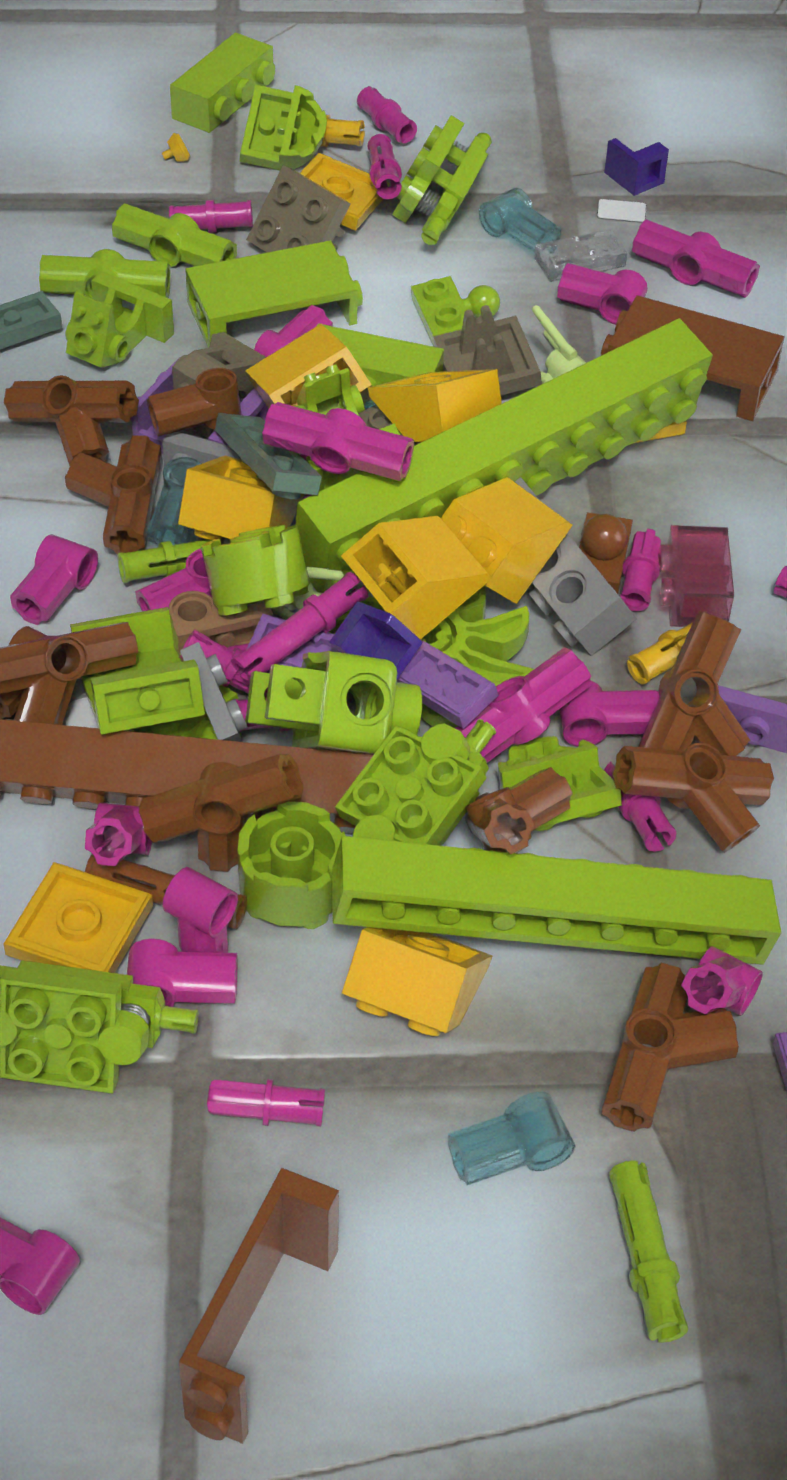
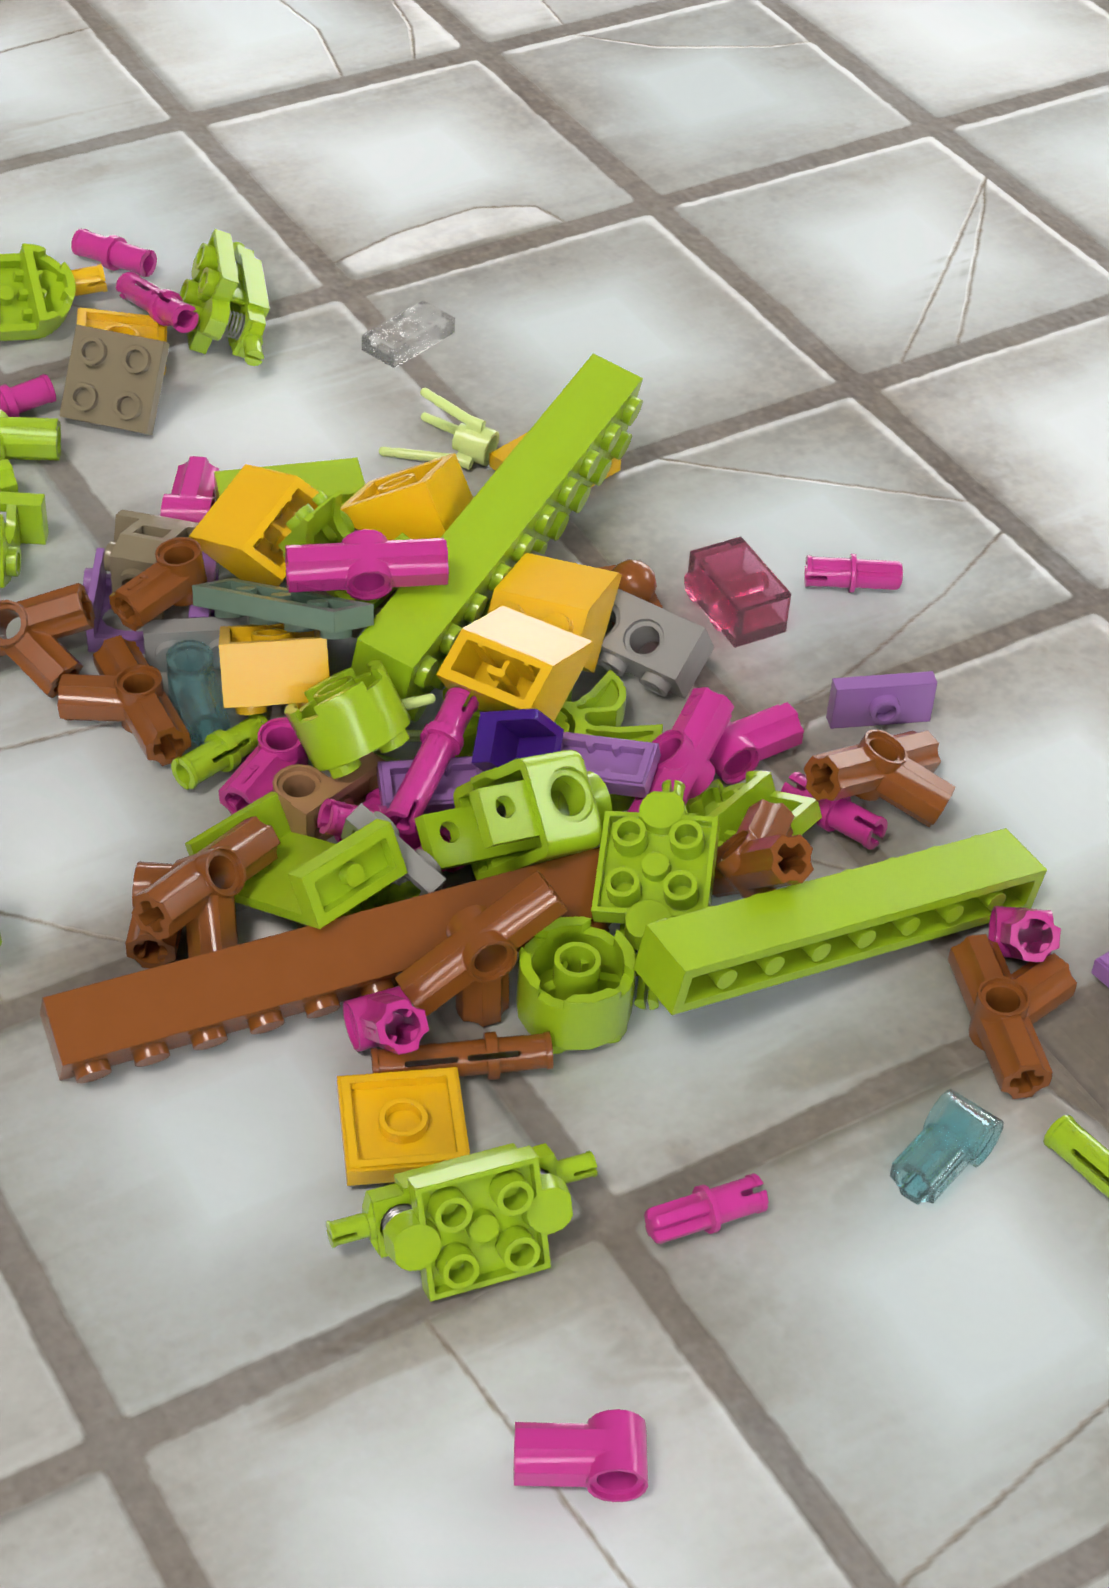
camera: 30 degrees left, 5 degrees down
dark pink piece [10,534,98,625] -> none
dark pink piece [127,939,238,1007] -> none
dark pink piece [162,867,238,953] -> none
dark orange panel [179,1167,339,1444] -> none
lime panel [185,240,363,348] -> none
yellow slope [341,927,493,1036] -> none
lime plate [410,276,500,347] -> none
dark tan plate [433,305,542,395] -> none
clear light blue piece [479,187,561,258] -> none
dark pink piece [557,263,648,325] -> none
white sticker [597,199,646,222] -> none
dark orange panel [601,295,785,421] -> none
dark purple panel [604,138,669,196] -> none
dark pink axle [620,528,661,611] -> none
yellow pin [627,622,693,684] -> none
dark pink piece [632,219,760,298] -> none
dark orange piece [638,611,750,756] -> none

